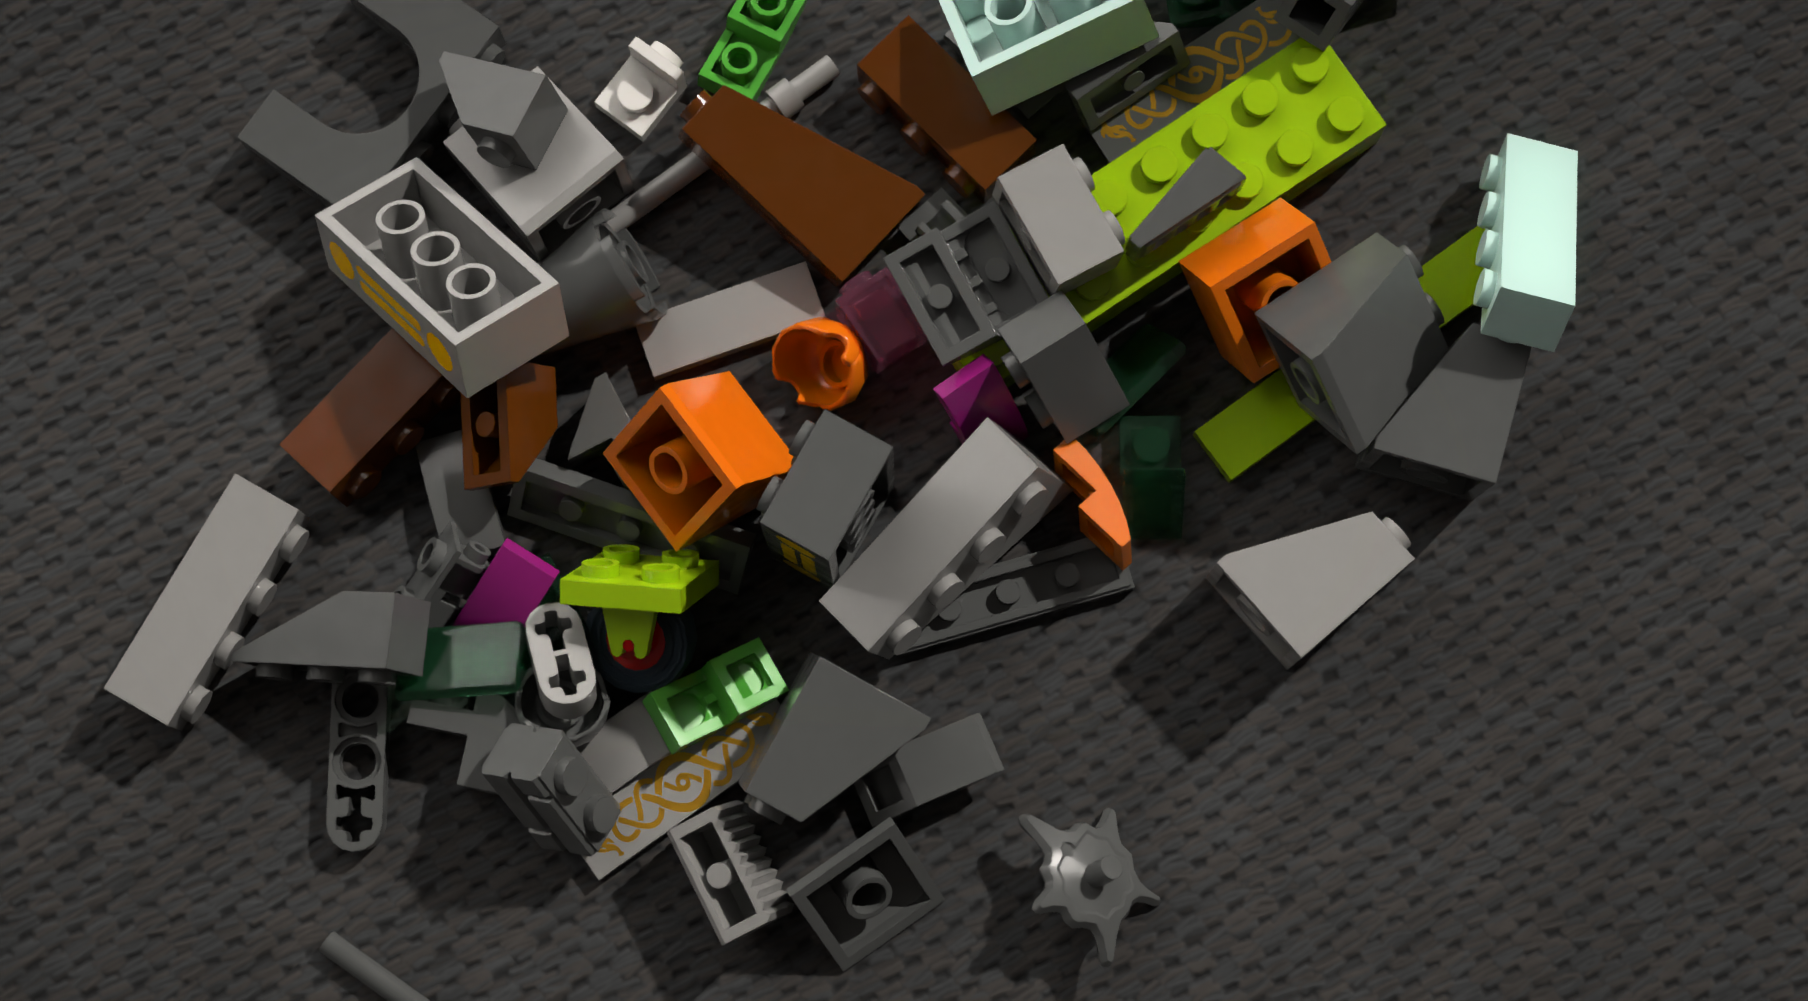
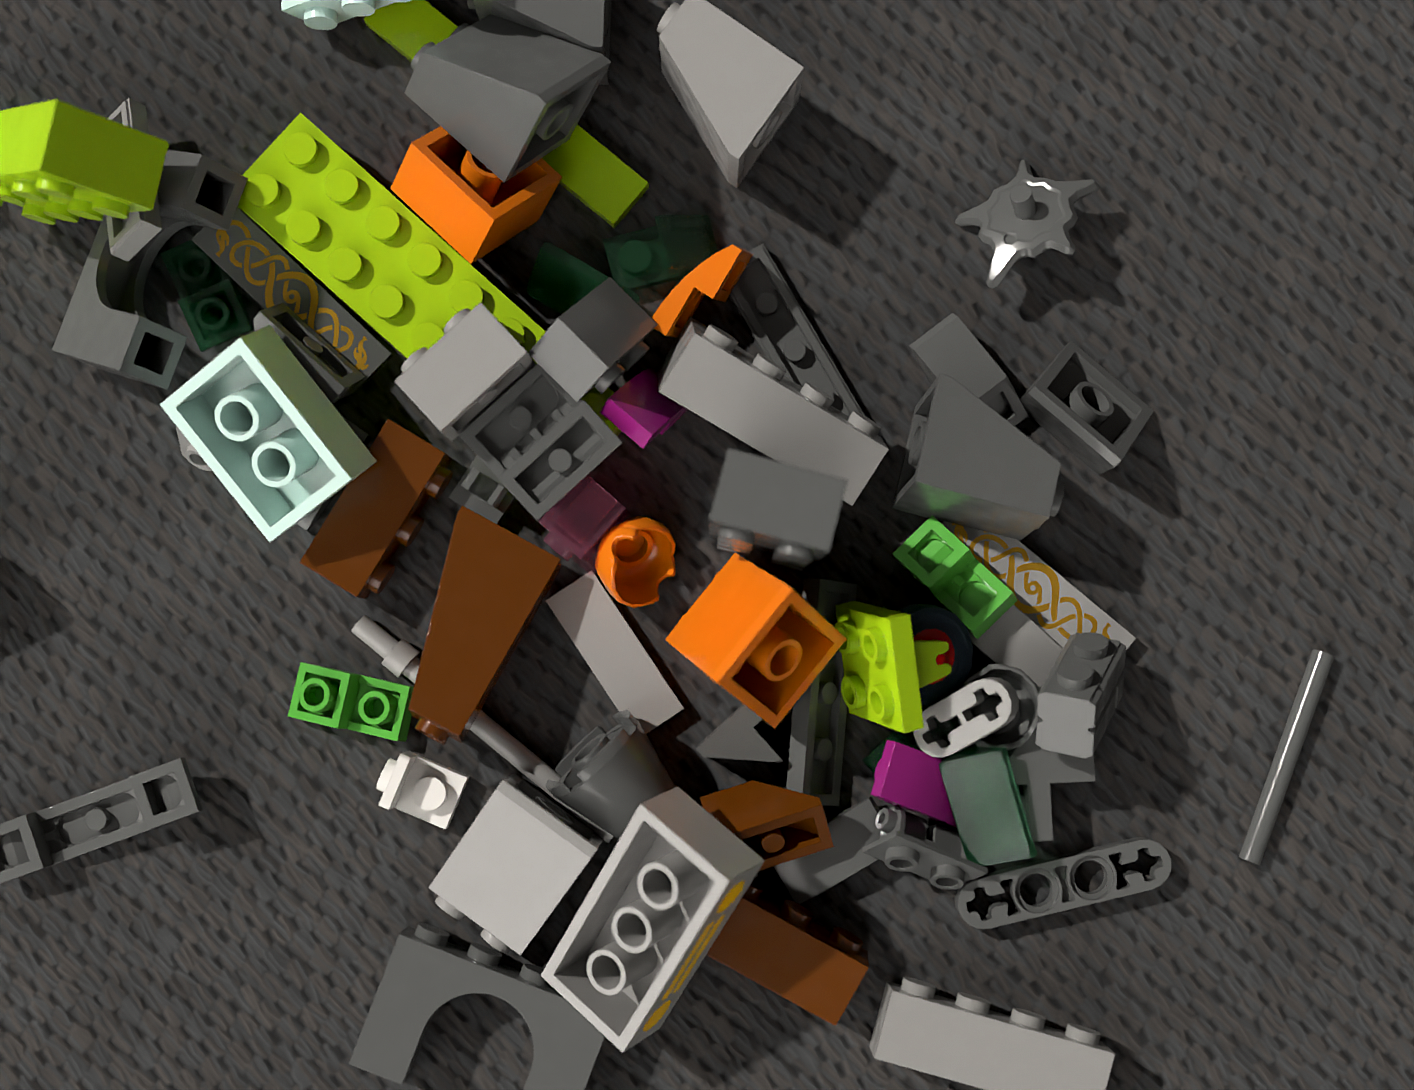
camera: 105 degrees left, 5 degrees up
dark grey slope [232,591,431,686] -> none
dark grey slope [439,51,568,170] -> none
light grey brick [666,800,794,946] -> none
dark grey slope [1125,147,1246,261] -> none

